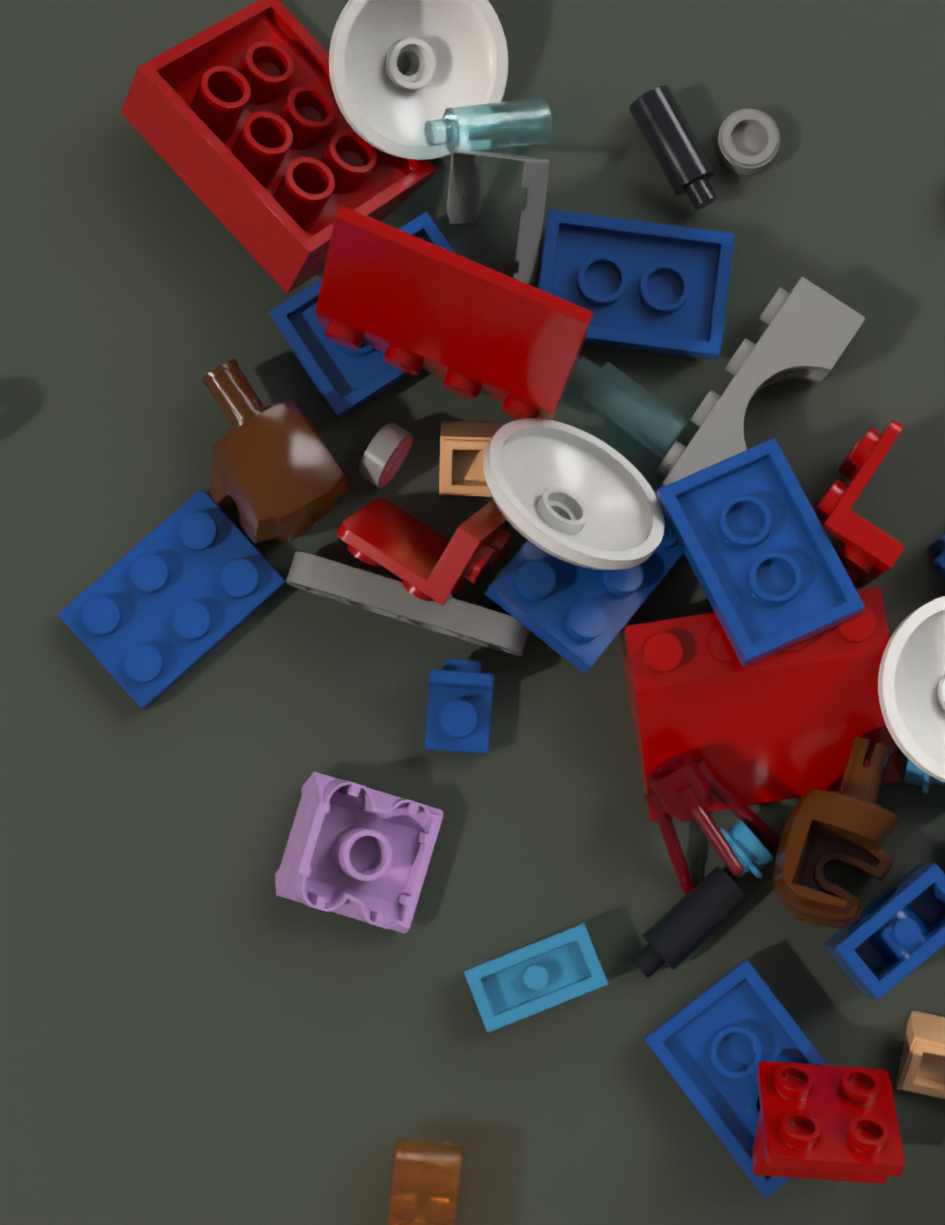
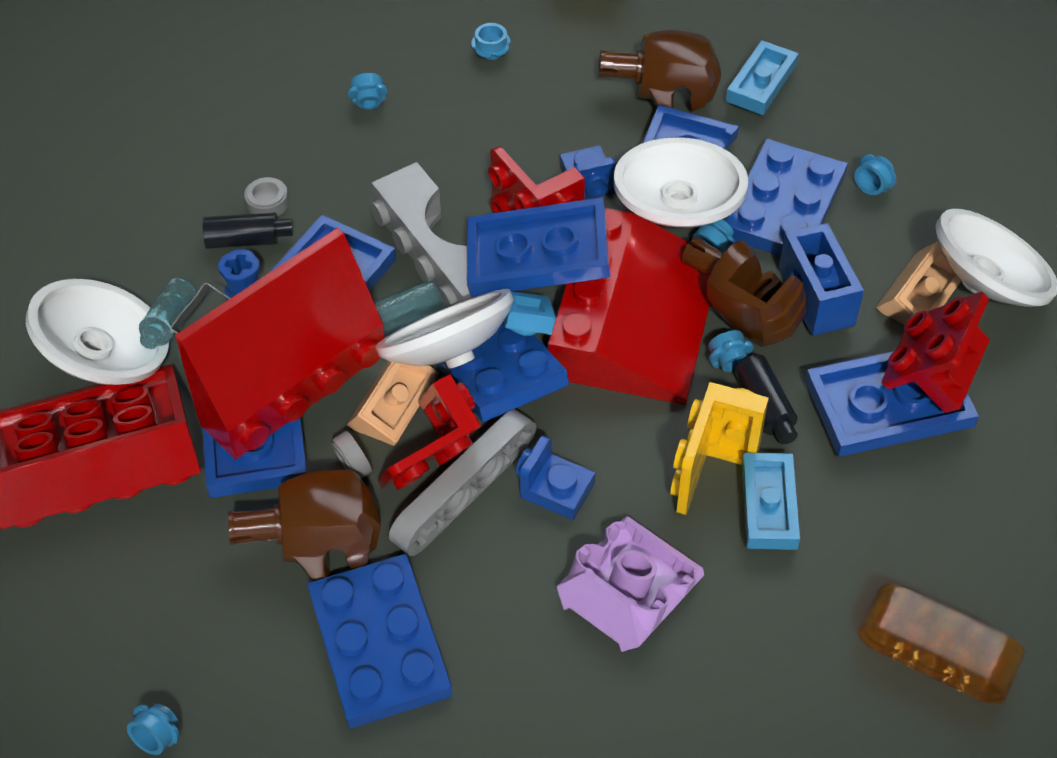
camera: 60 degrees left, 30 degrees down
dark red plant [644,753,780,894] -> none
none -> blue bush [218,249,260,300]
none -> dark azure plate [503,291,556,336]
none -> yellow bracket [670,382,769,515]

